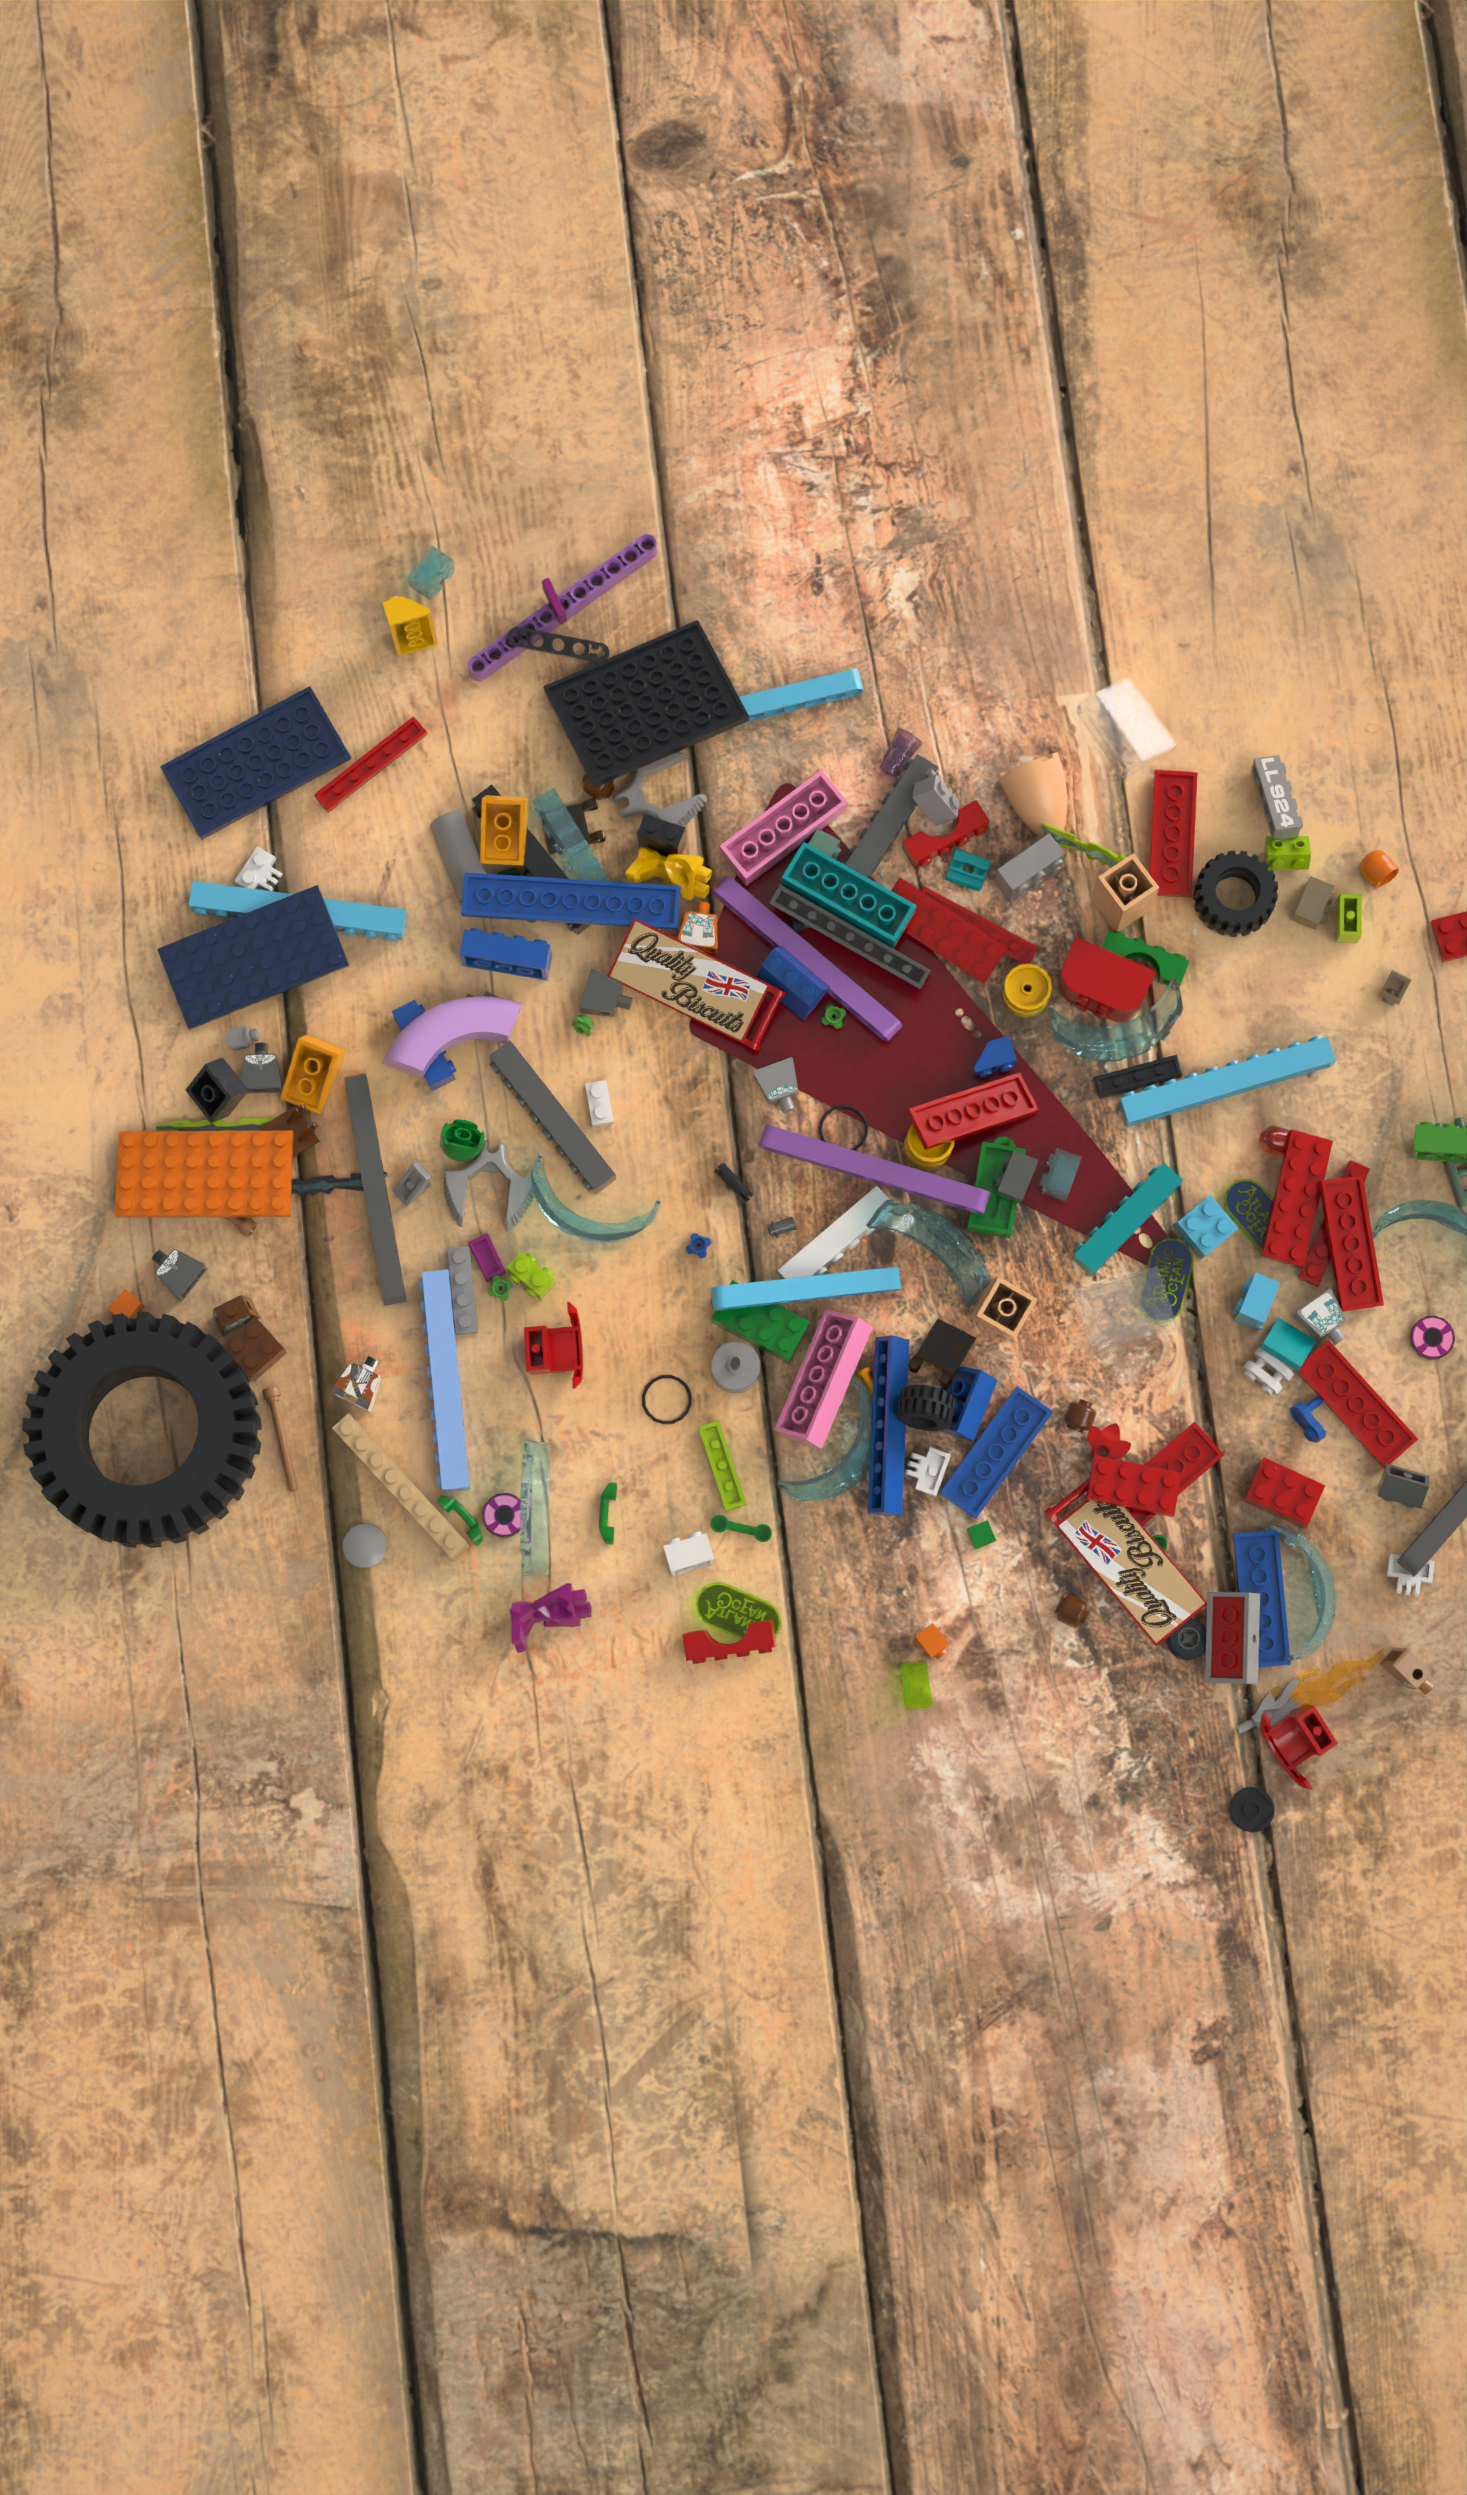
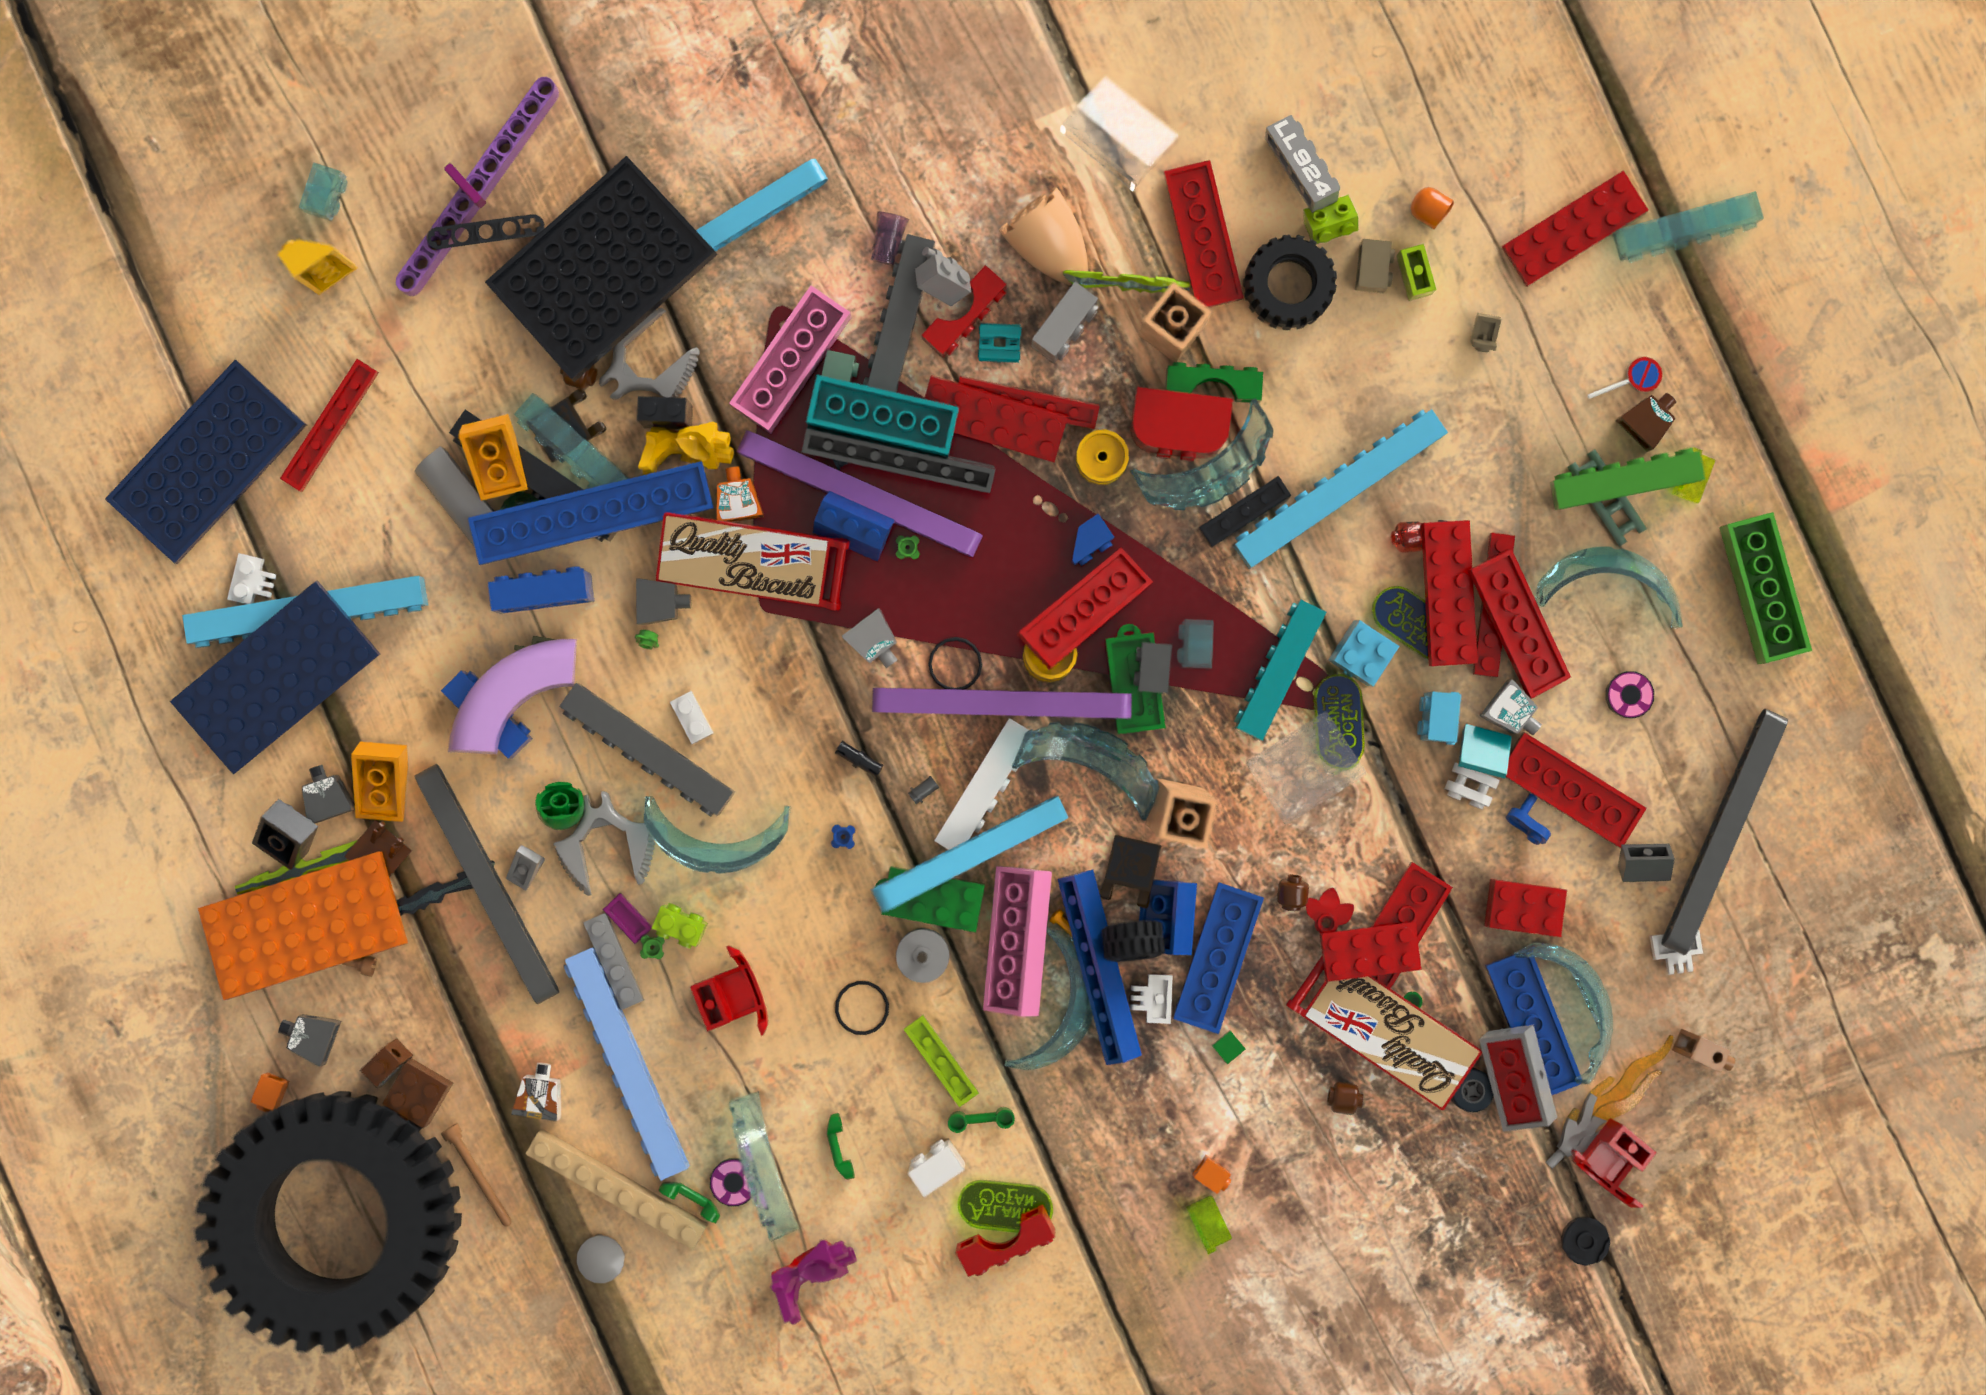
camera: 20 degrees left, 10 degrees up
light grey arm [225,1026,260,1050] -> none

